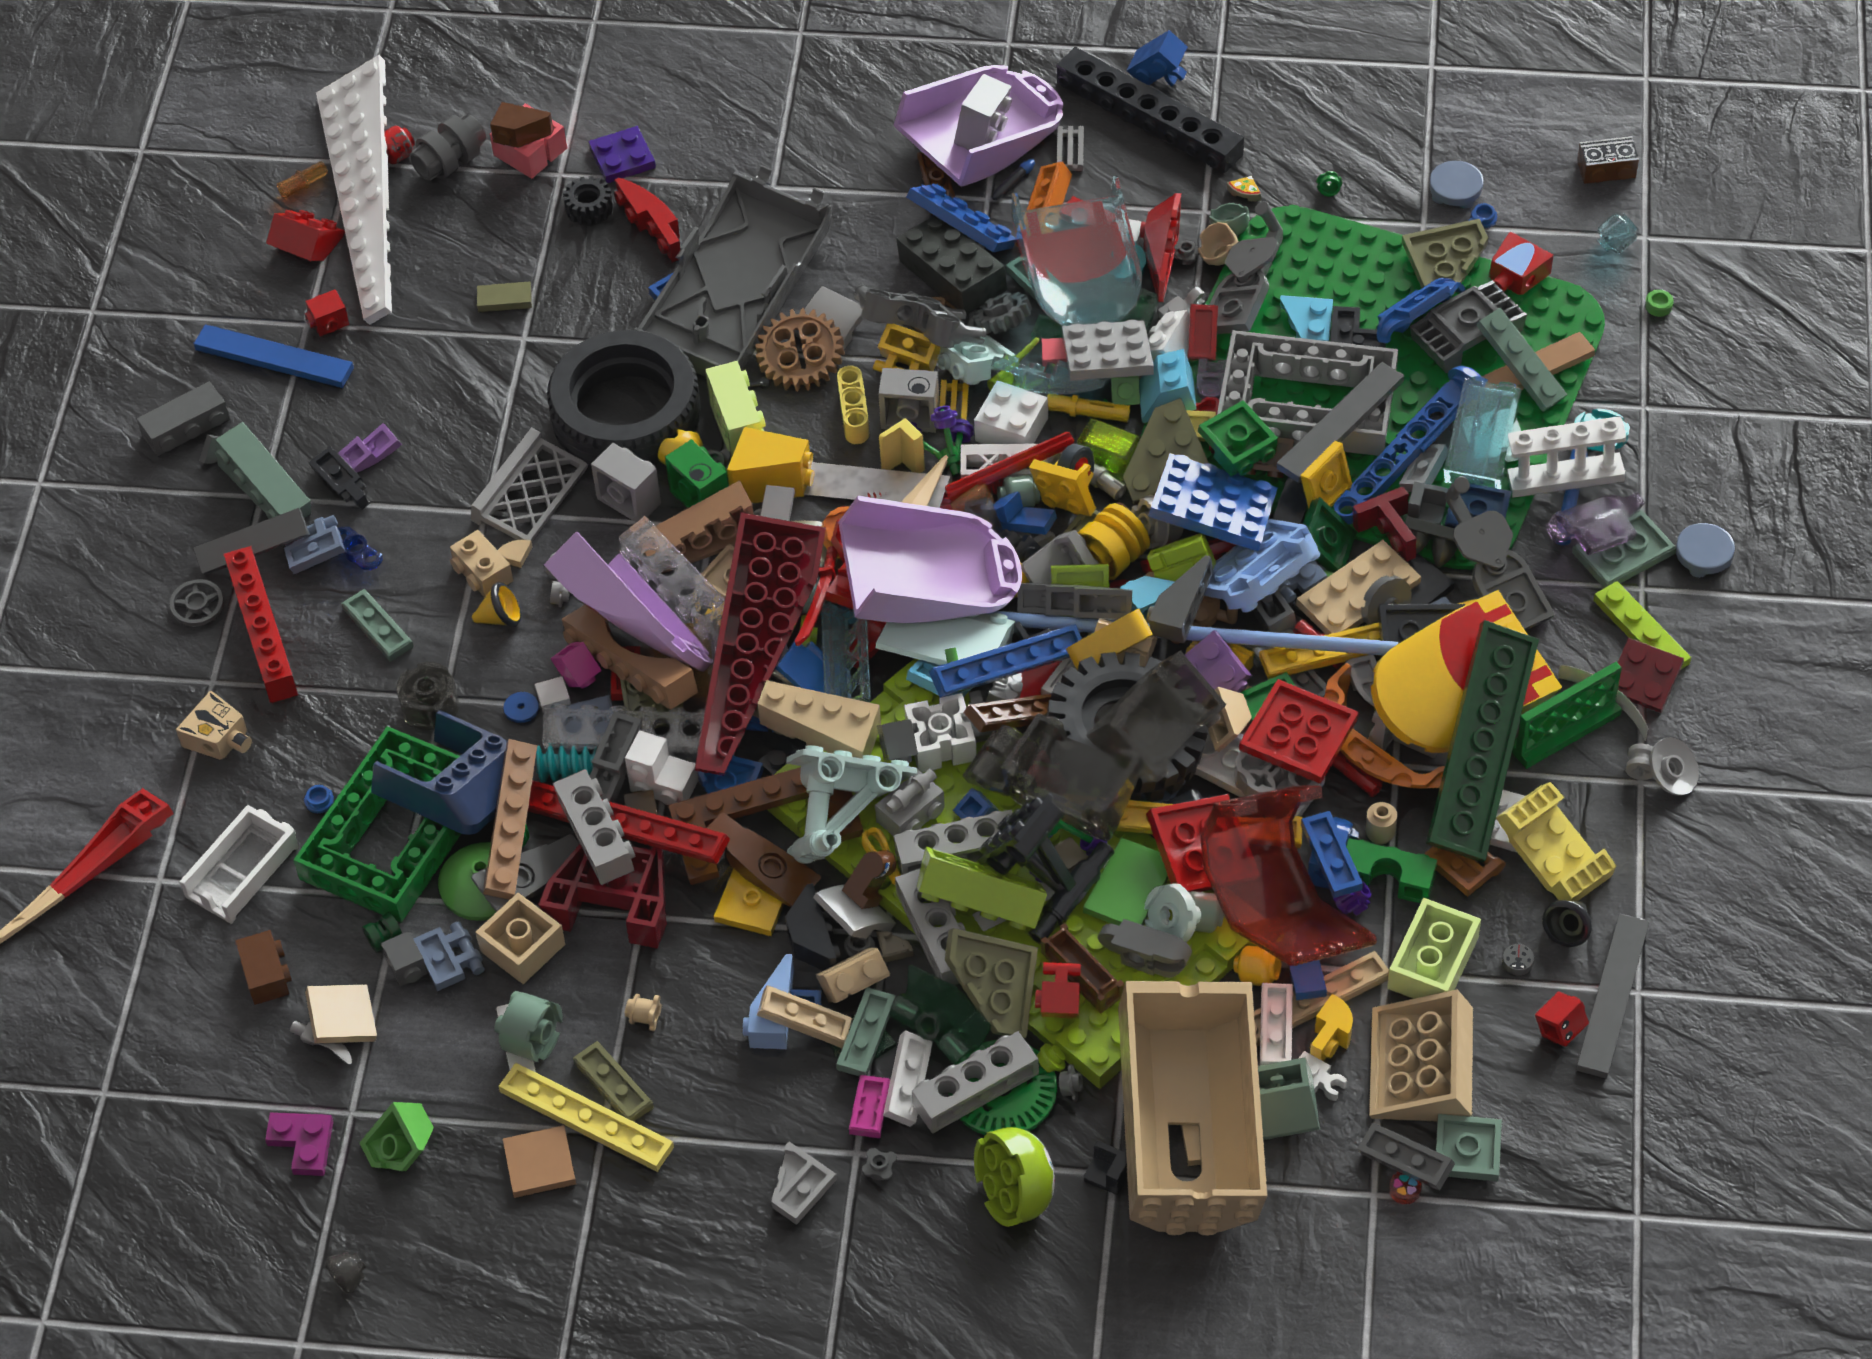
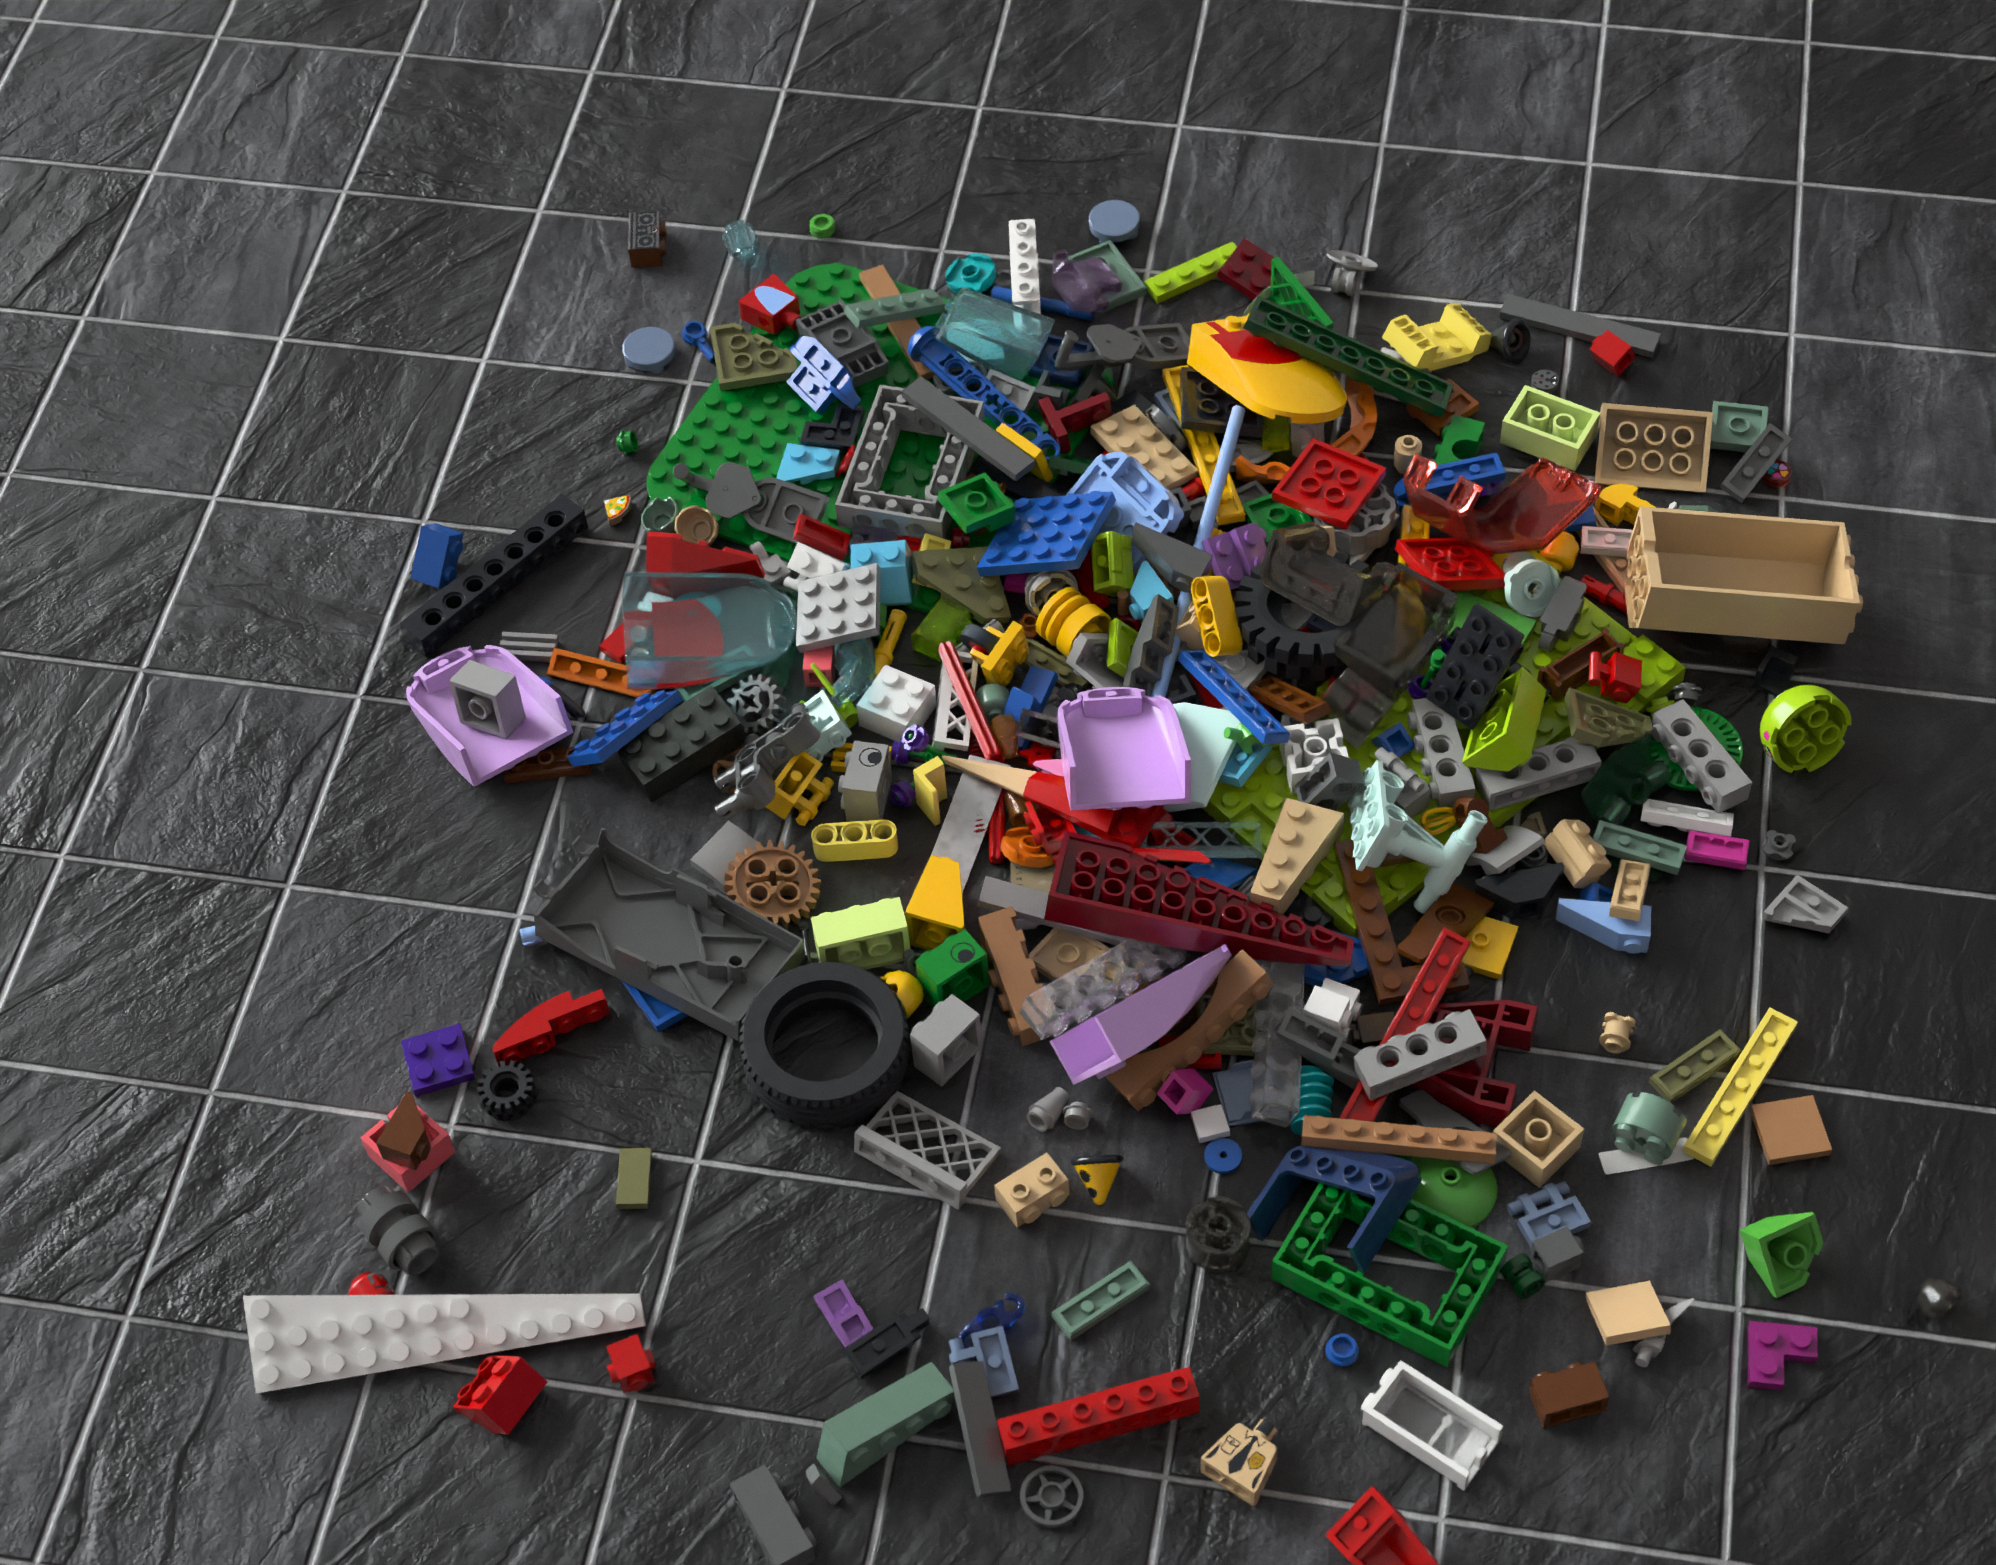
camera: 85 degrees left, 0 degrees up
blue tile [194,324,354,388] -> none
clear orange axle [276,161,328,199] -> none
tan tile [497,540,533,568] -> none

